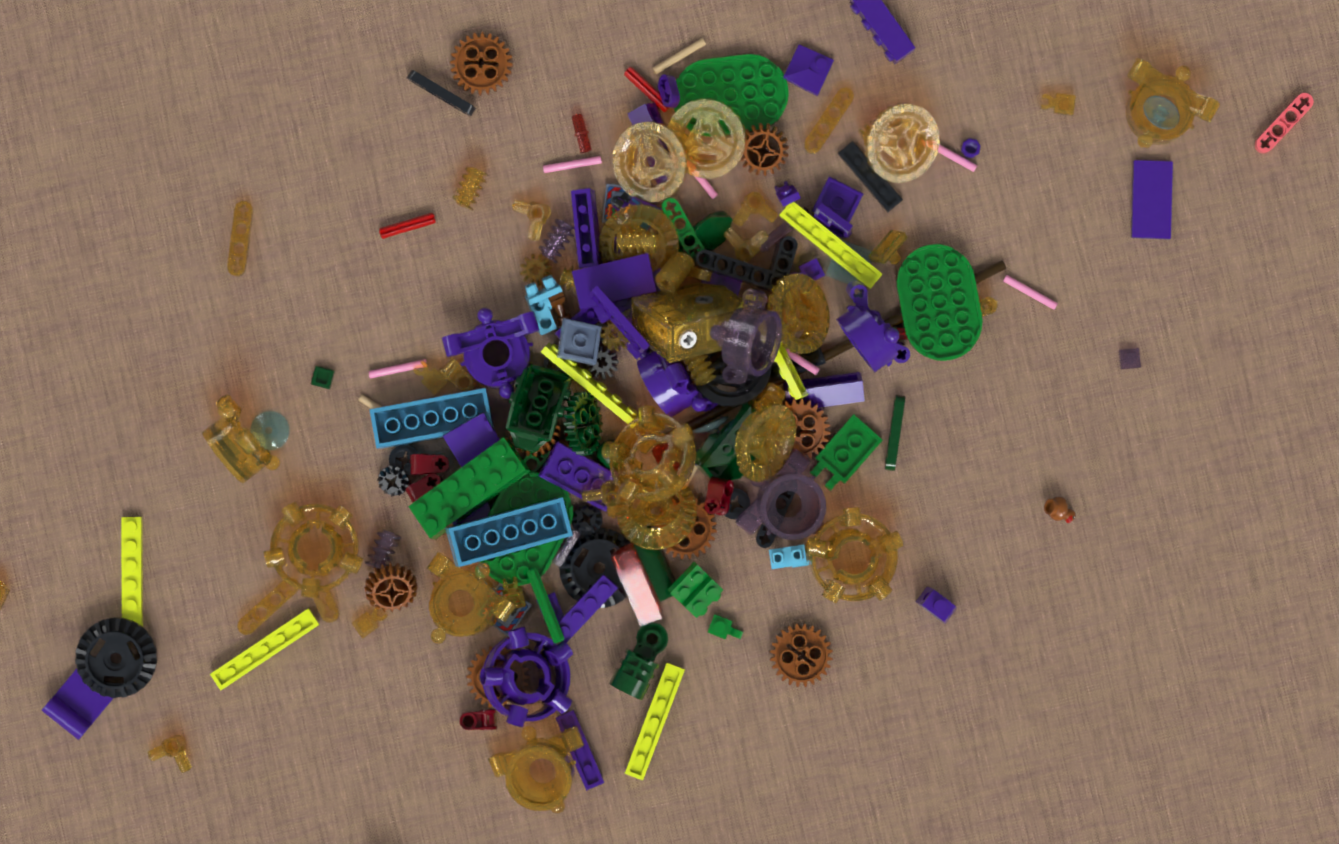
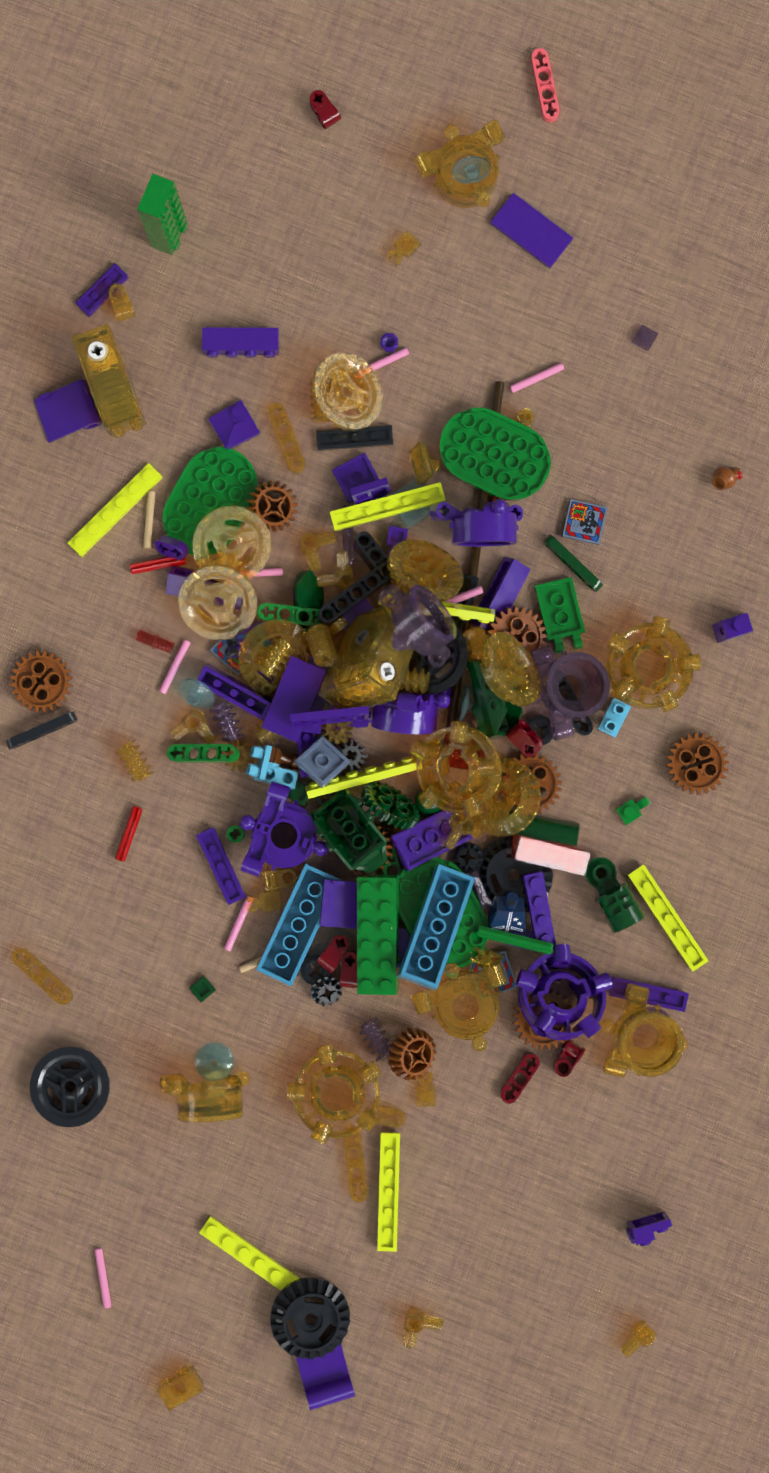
camera: 55 degrees left, 0 degrees up
green plate [667,562,723,618] -> none
dark purple plate [774,181,801,207] -> none
none -> black gear [30,1046,110,1127]
none -> neon yellow plate [68,463,163,557]
none -> bright pink piece [94,1248,112,1308]
none -> green beam [167,744,240,763]
none -> clear light blue dish [179,679,215,709]
none -> dark purple plate [196,827,246,905]
none -> green bush [226,826,244,843]
none -> dark green tile [288,781,308,806]
none -> dark blue torso [488,892,525,933]
none -> dark red beam [500,1053,540,1104]
none -> tile [562,499,608,545]

